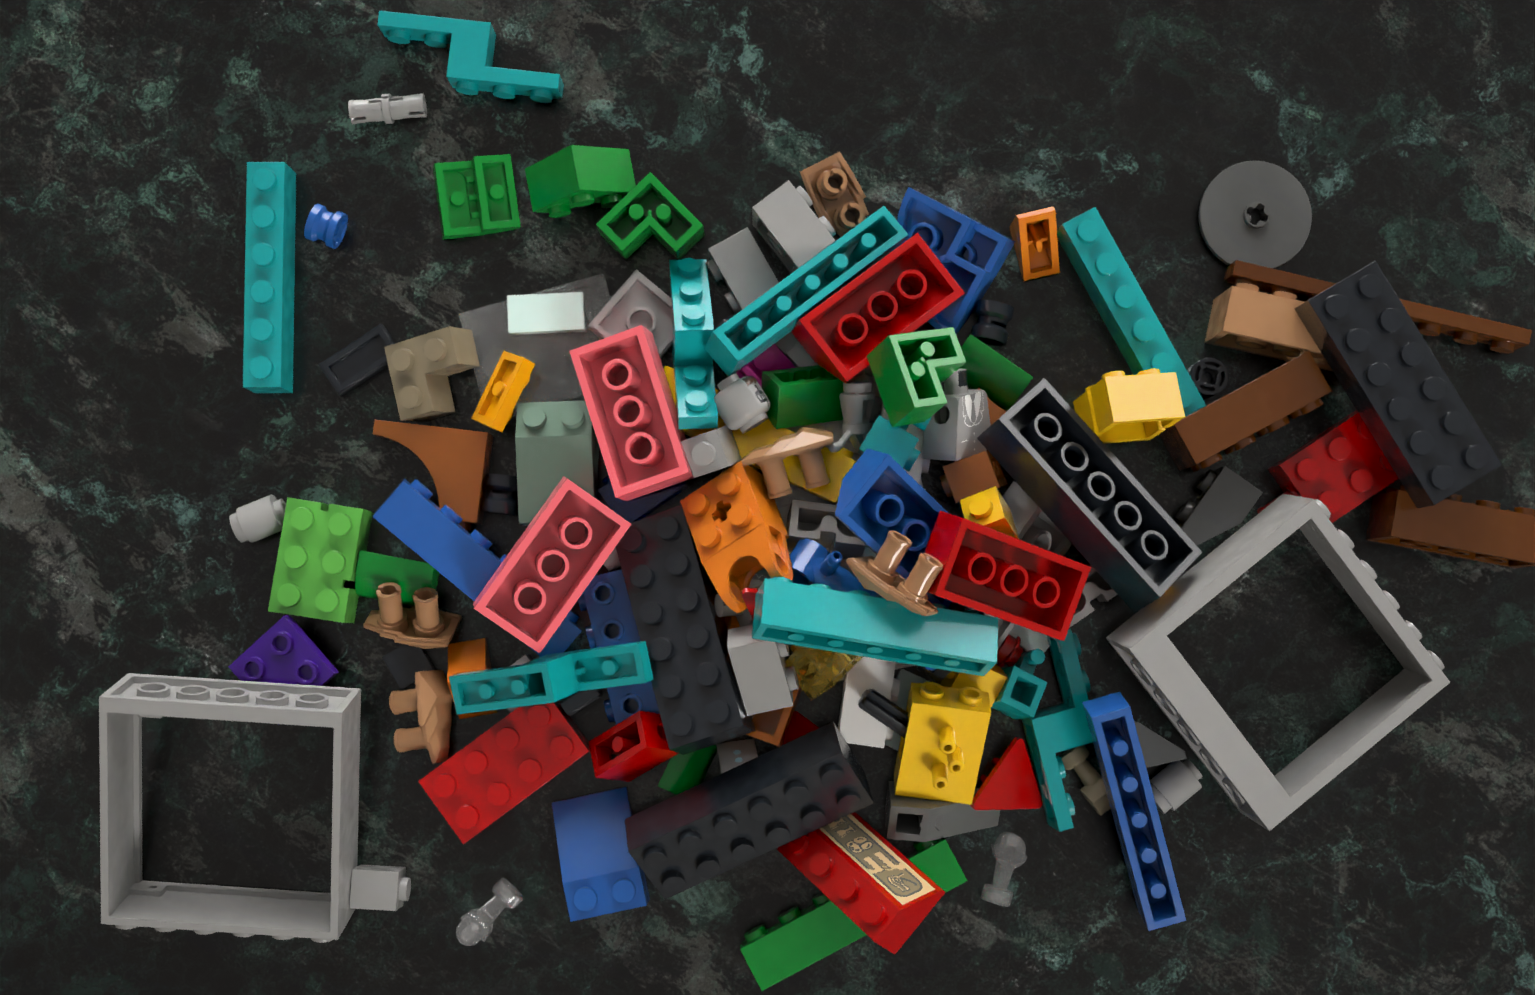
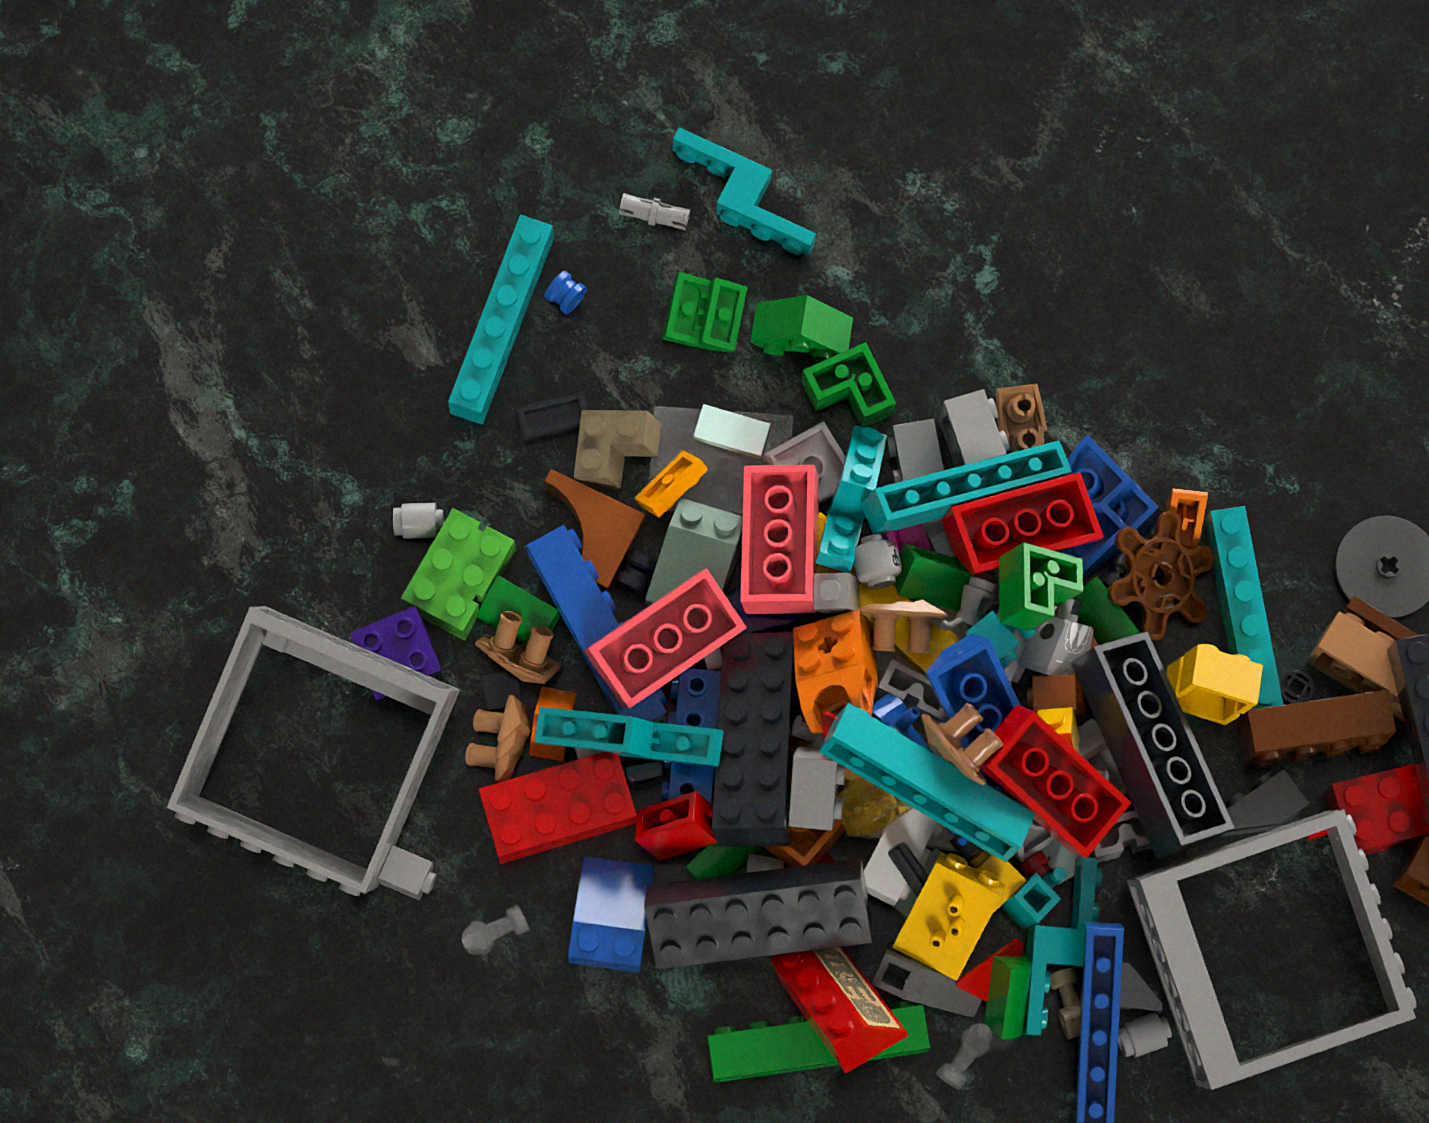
camera: 15 degrees right, 10 degrees down
none -> green brick [984,956,1032,1039]
none -> reddish brown plate [1107,511,1214,640]

